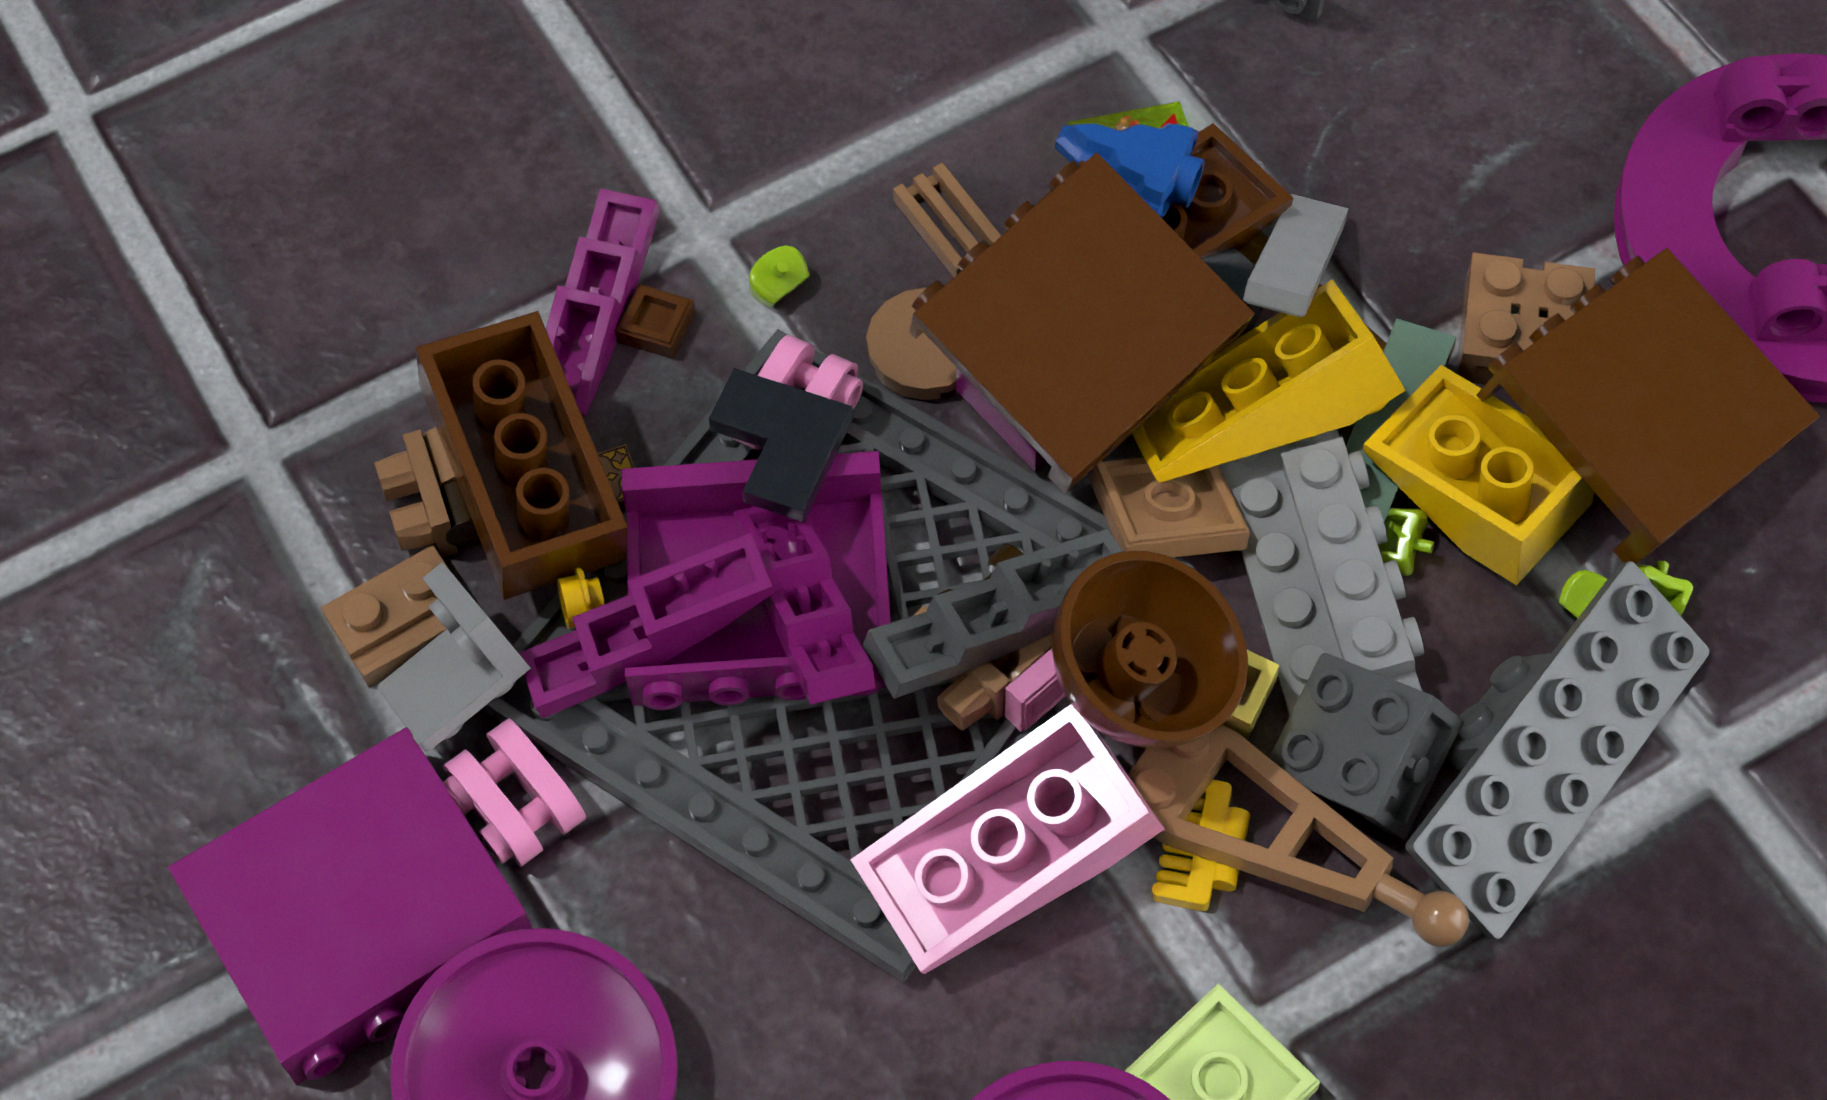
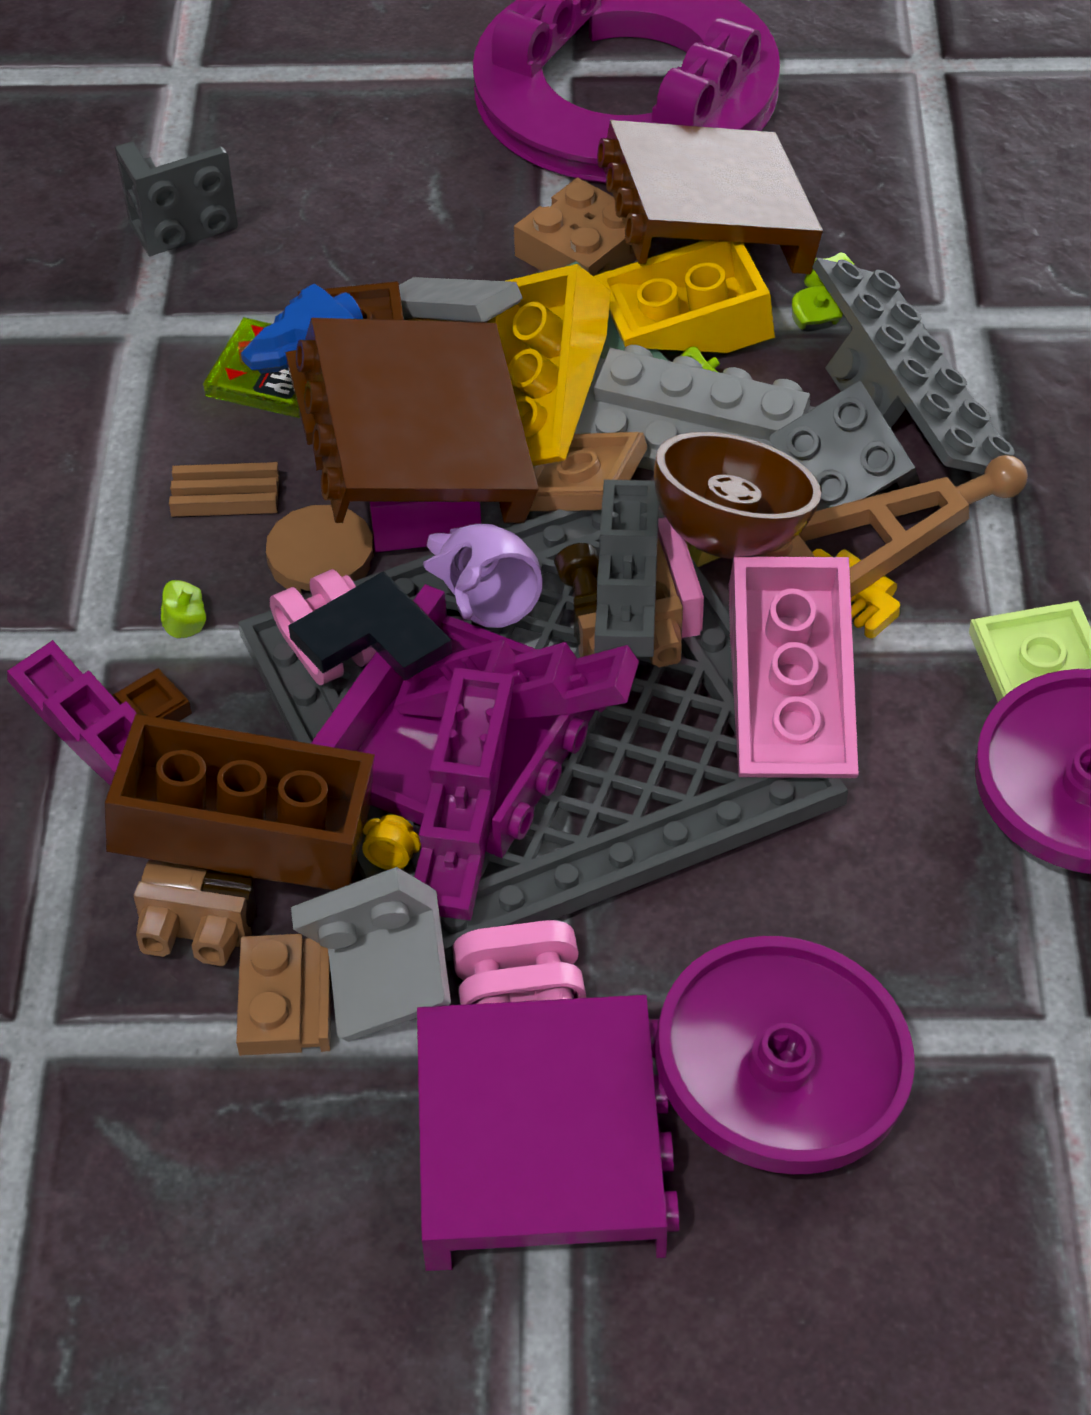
camera: 60 degrees left, 10 degrees down
none -> lavender piece [423,524,543,628]

